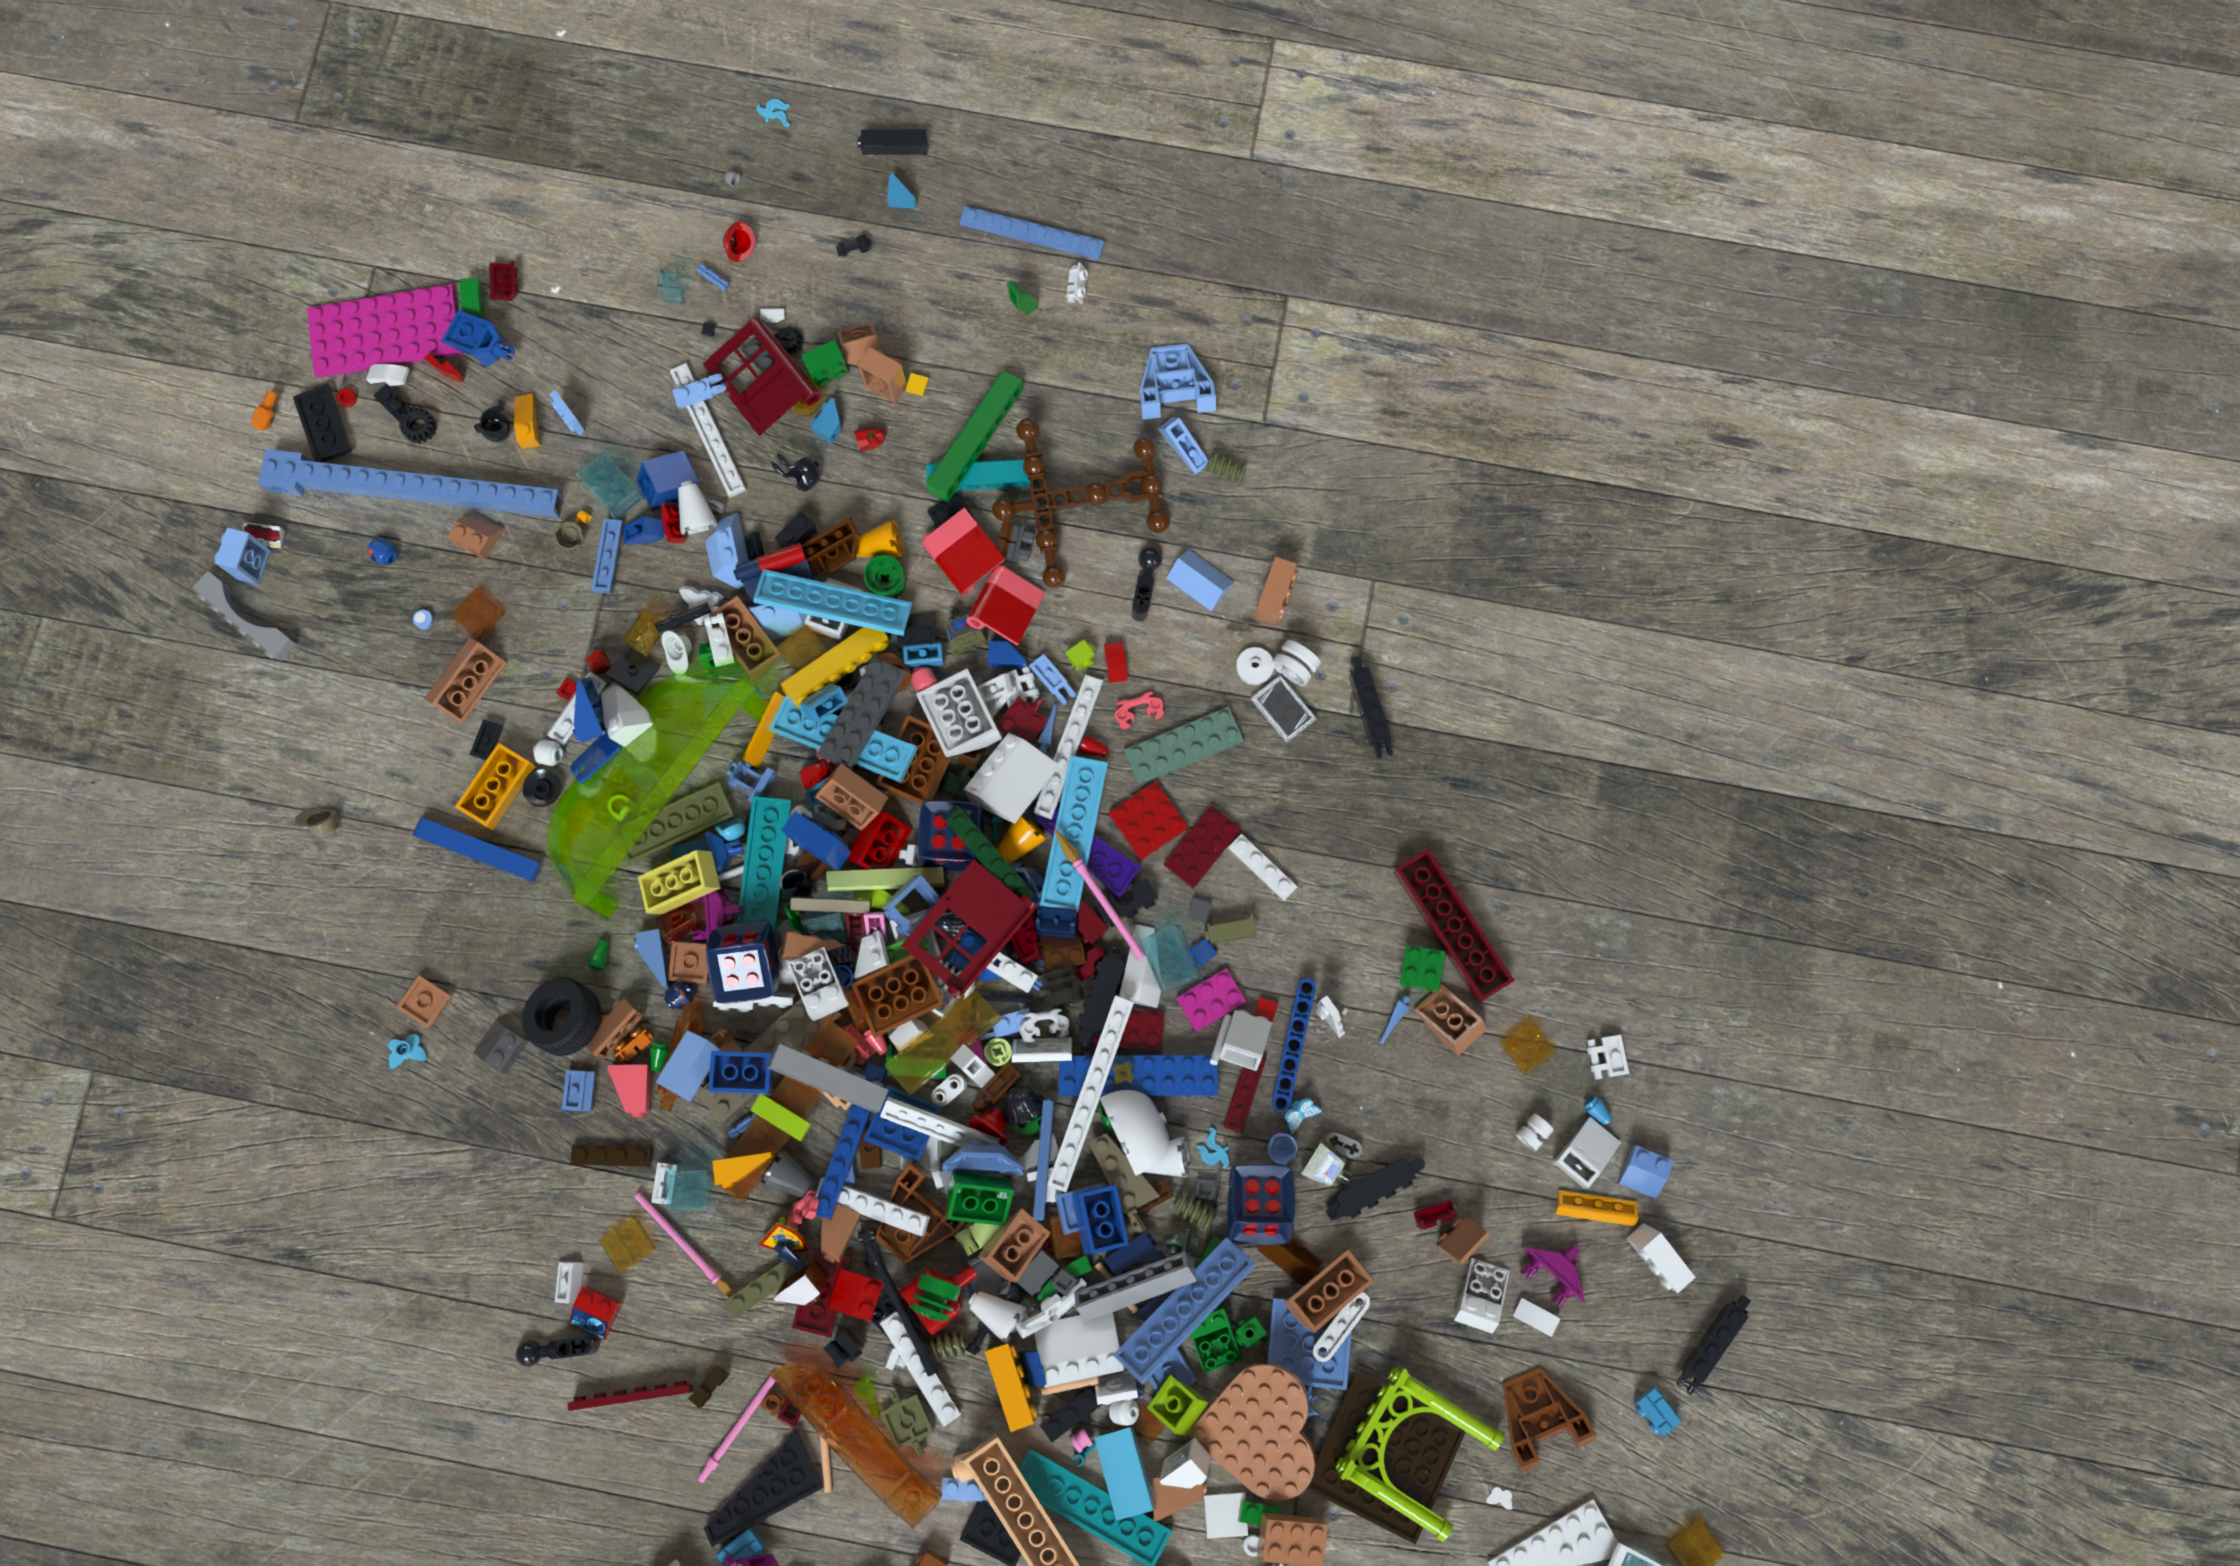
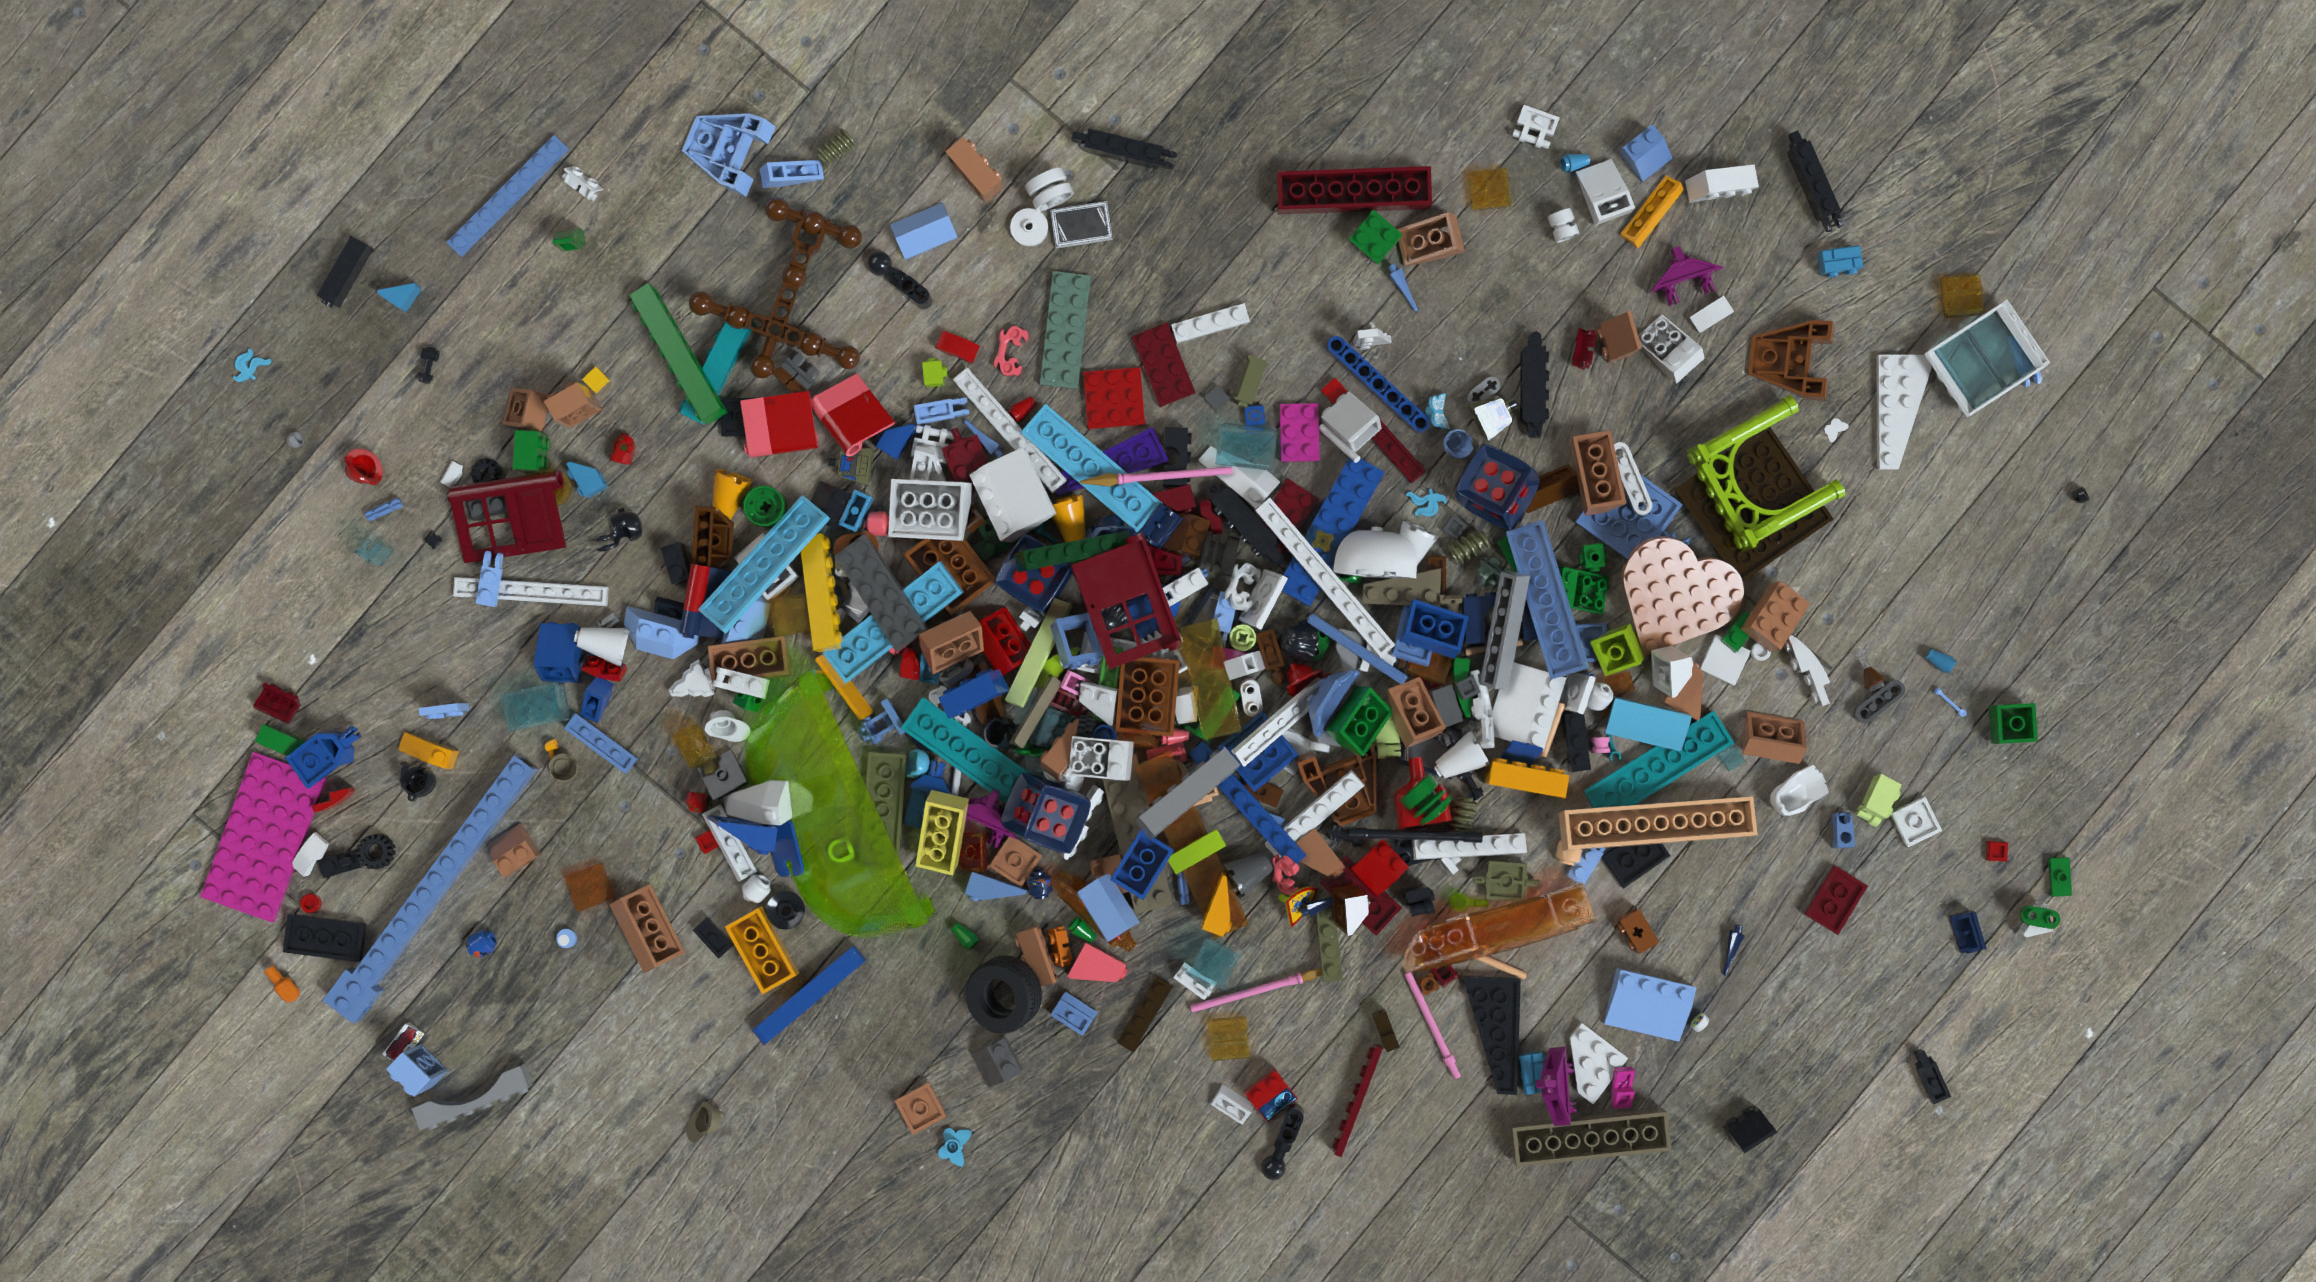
camera: 60 degrees left, 10 degrees up
black pin [654,602,712,635] -> none
dark azure brick [800,683,847,723] -> none

